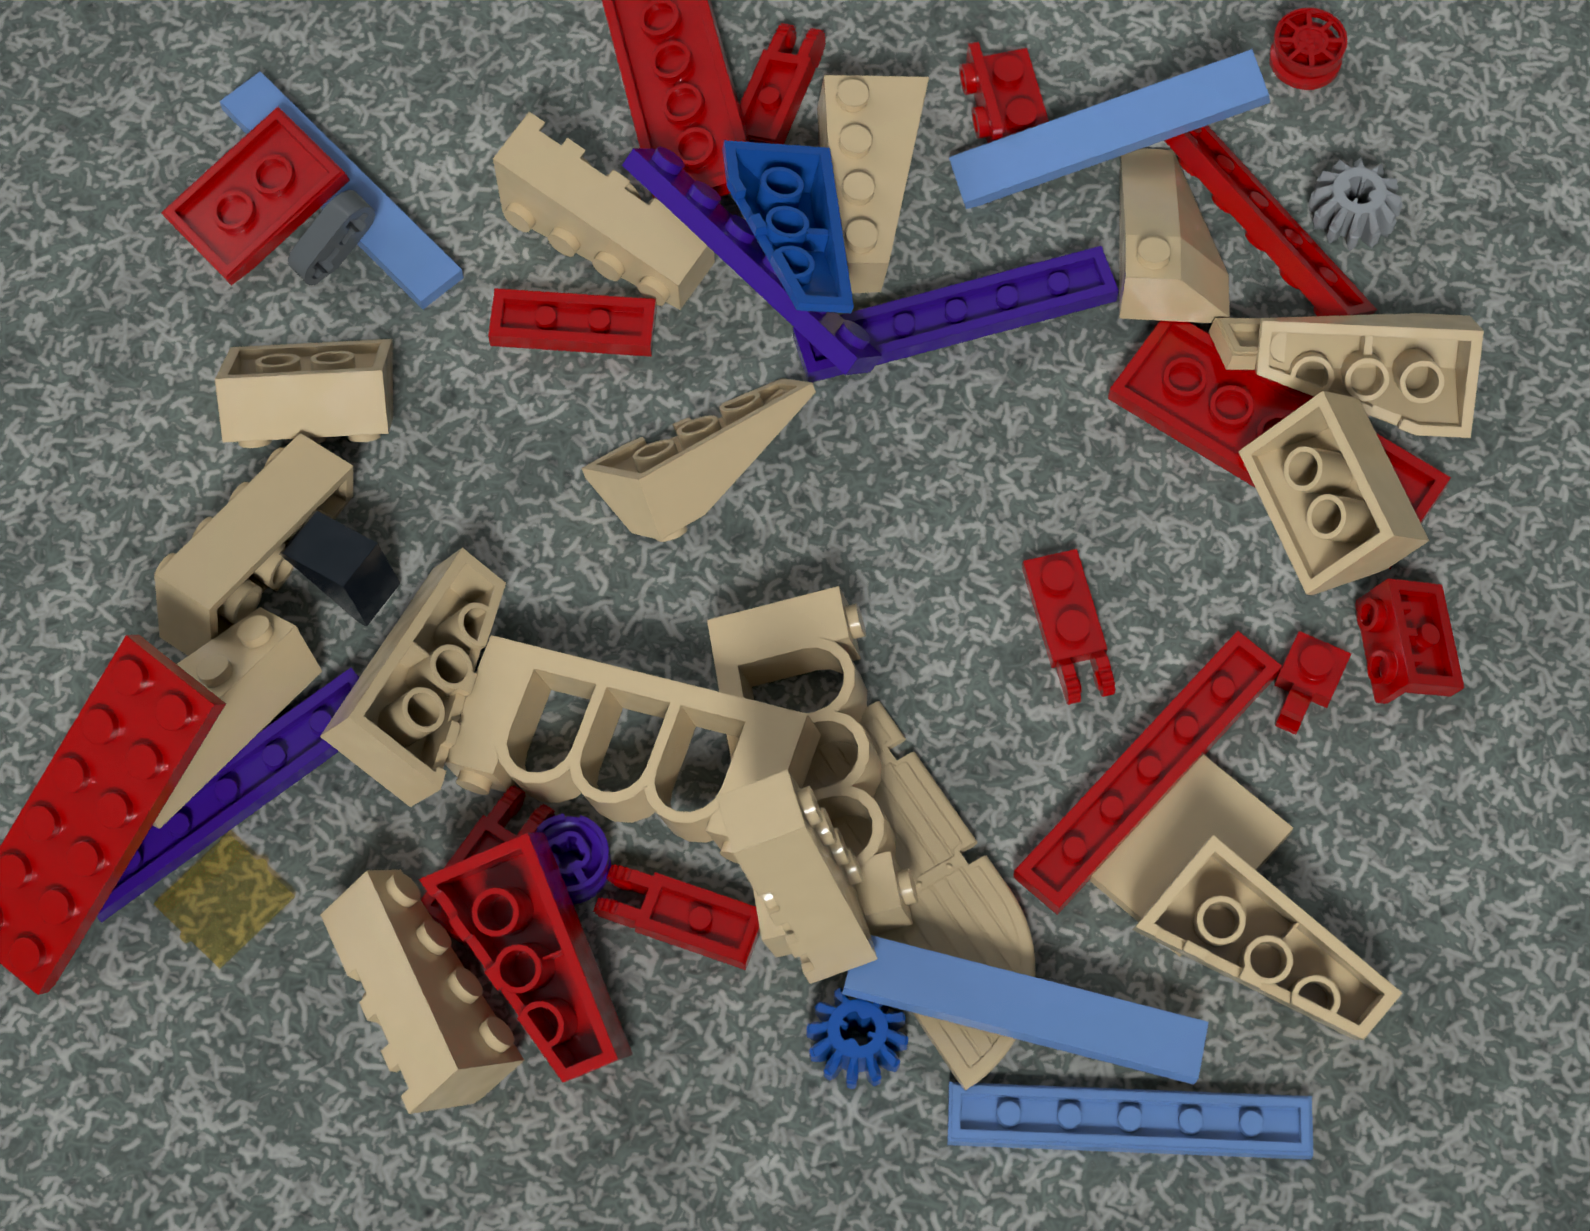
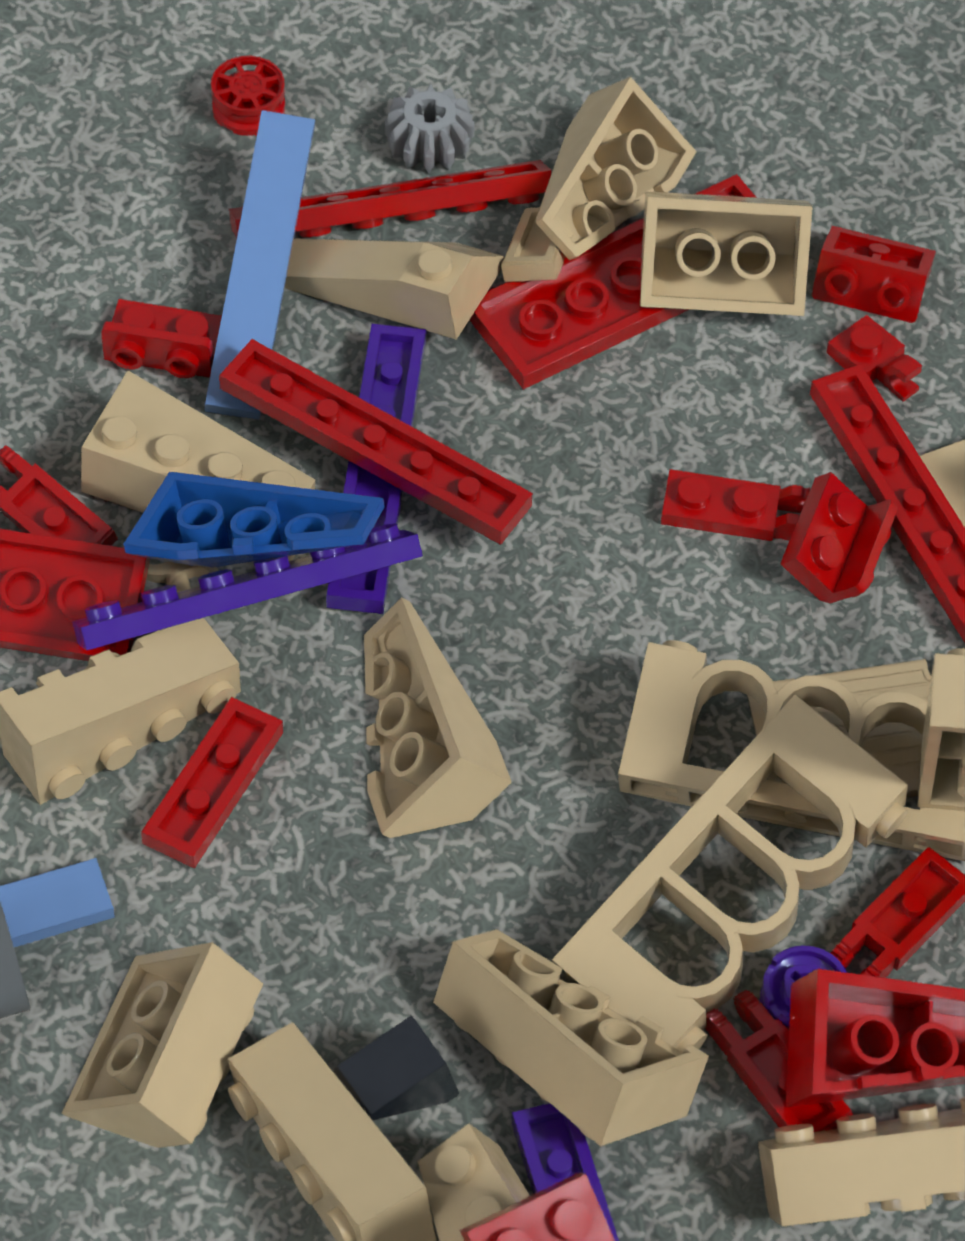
camera: 70 degrees left, 10 degrees down
none -> red plate [219,339,533,545]
none -> red bracket [780,472,898,604]

